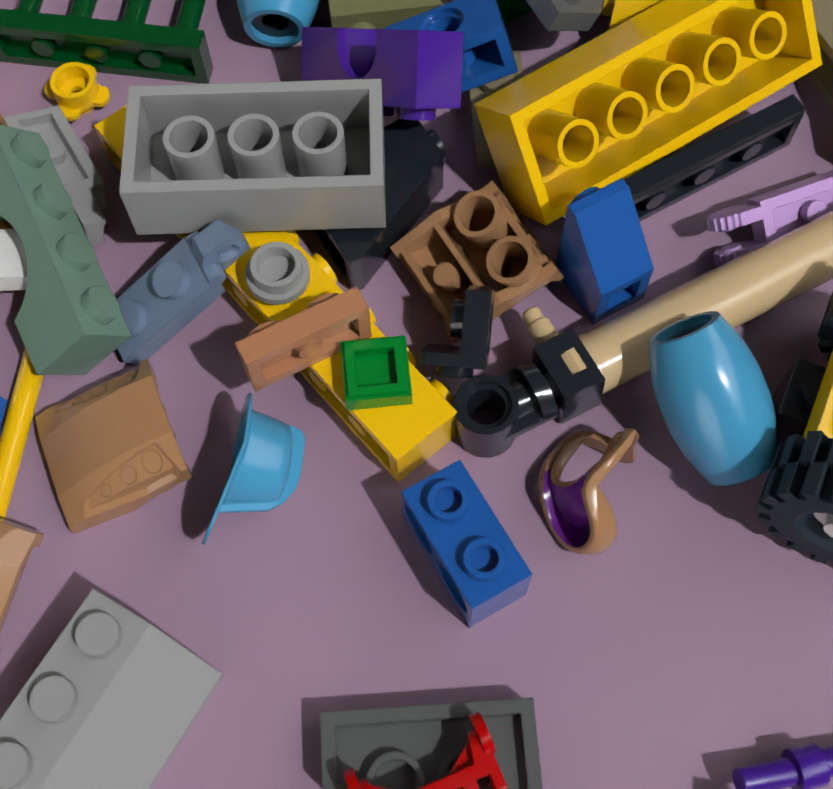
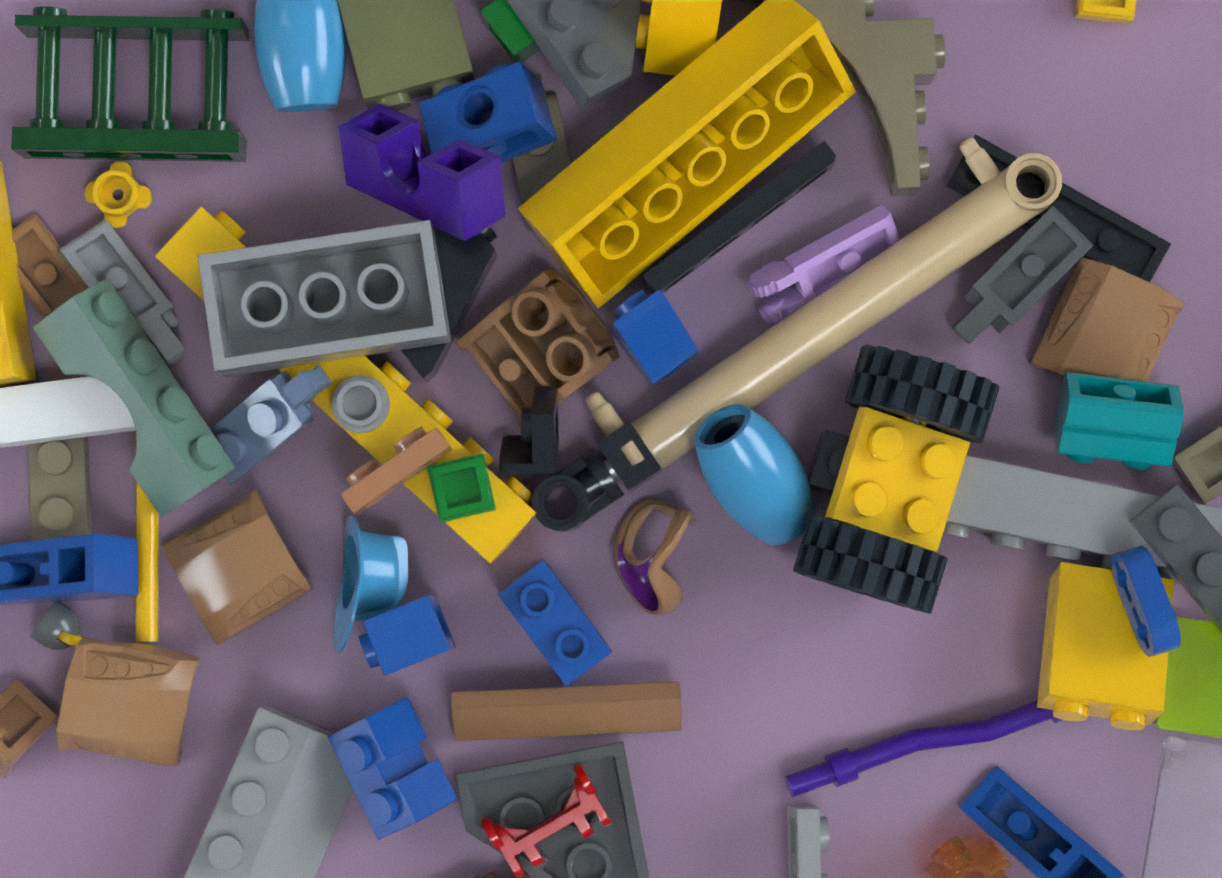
camera: 10 degrees left, 20 degrees up
none -> blue brick [328,697,458,840]
none -> blue brick [359,595,456,676]
none -> medium nougat tile [451,681,681,741]

